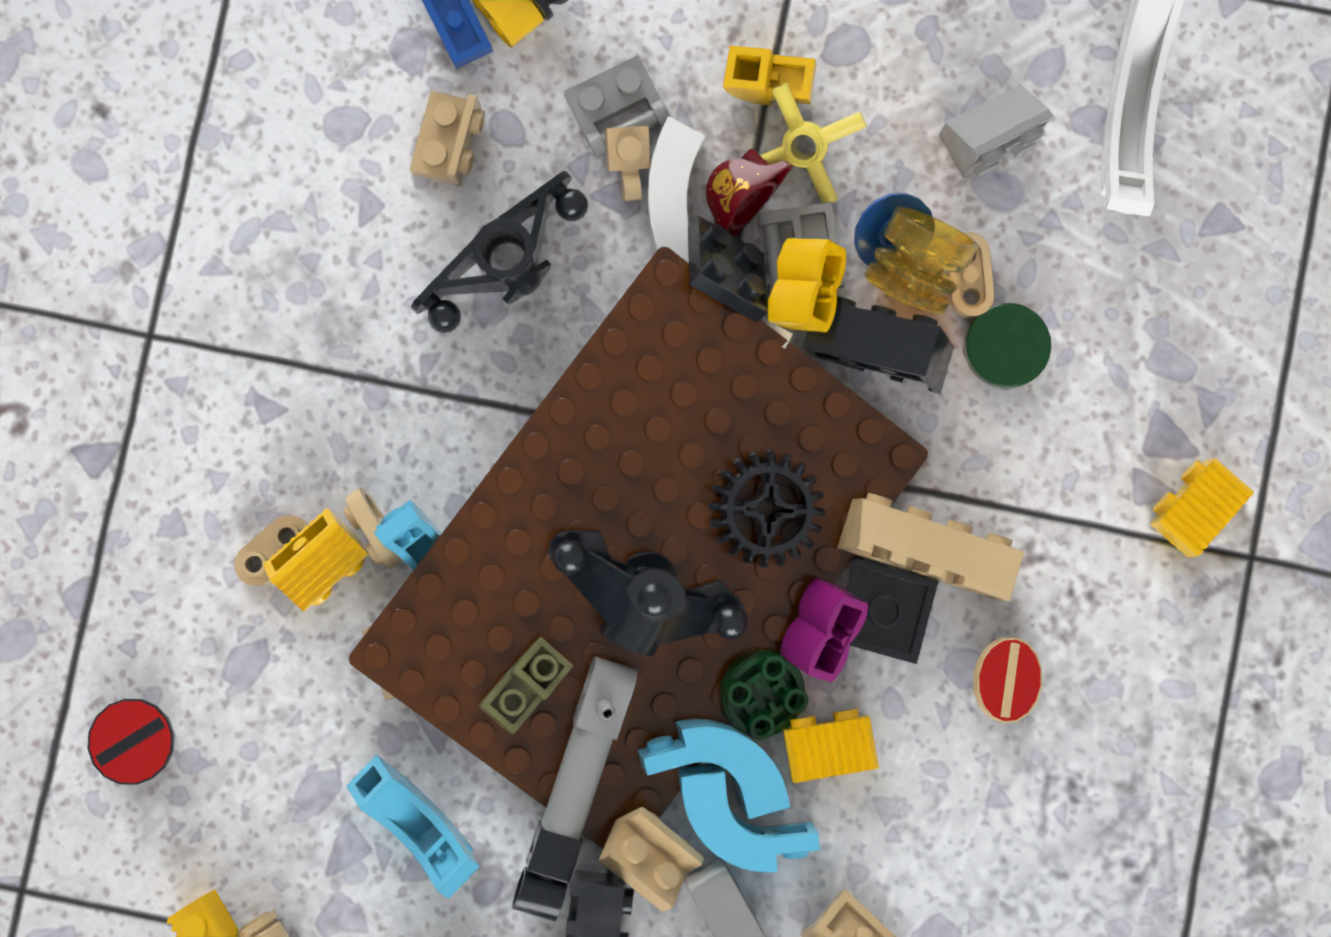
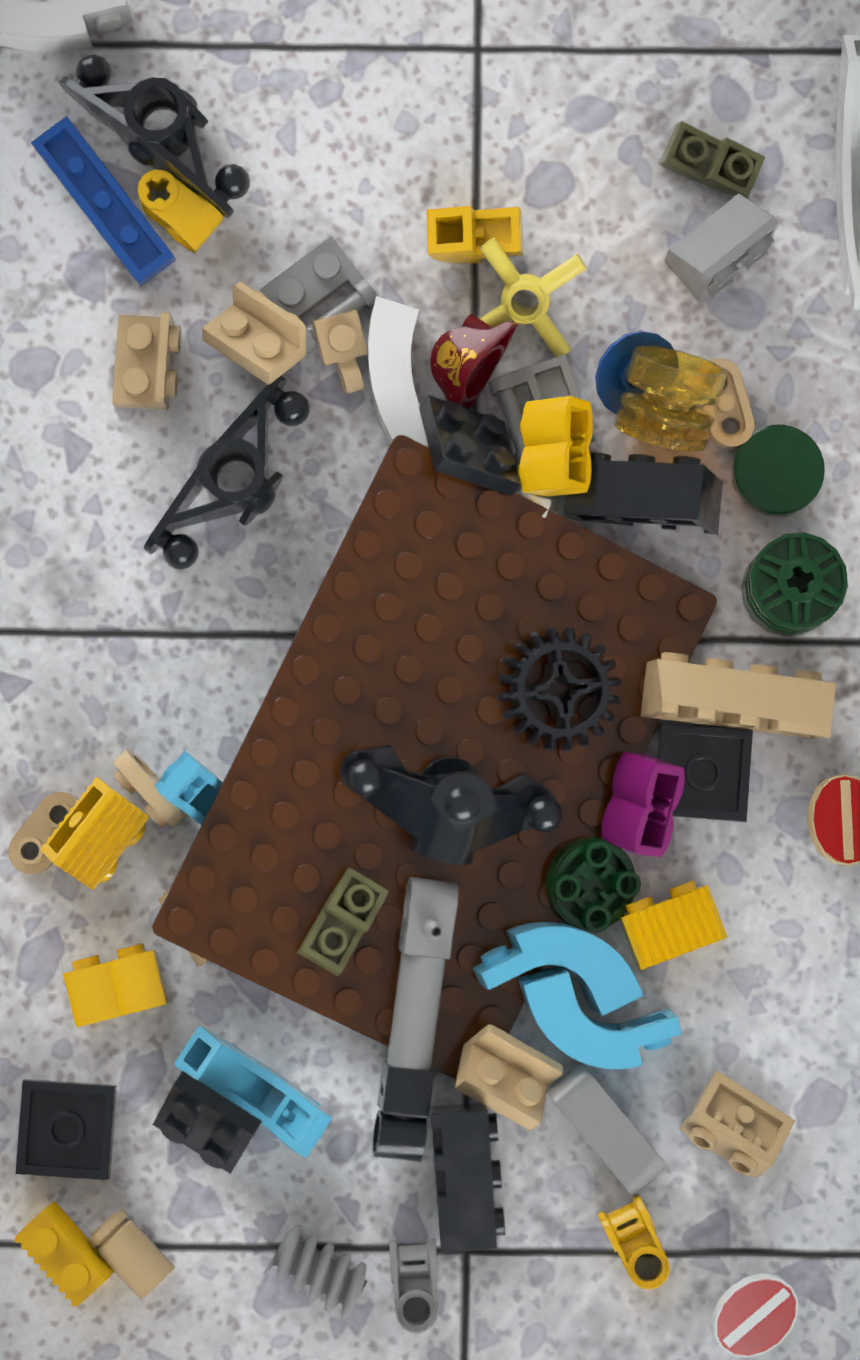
camera: 15 degrees left, 0 degrees up
none -> black plate [15,1079,117,1180]
none -> yellow brick [63,943,169,1028]
none -> black plate [152,1071,262,1174]
none -> tan bracket [202,281,306,385]
none -> olive slope [659,121,765,198]
none -> dark green wheel [741,532,848,637]

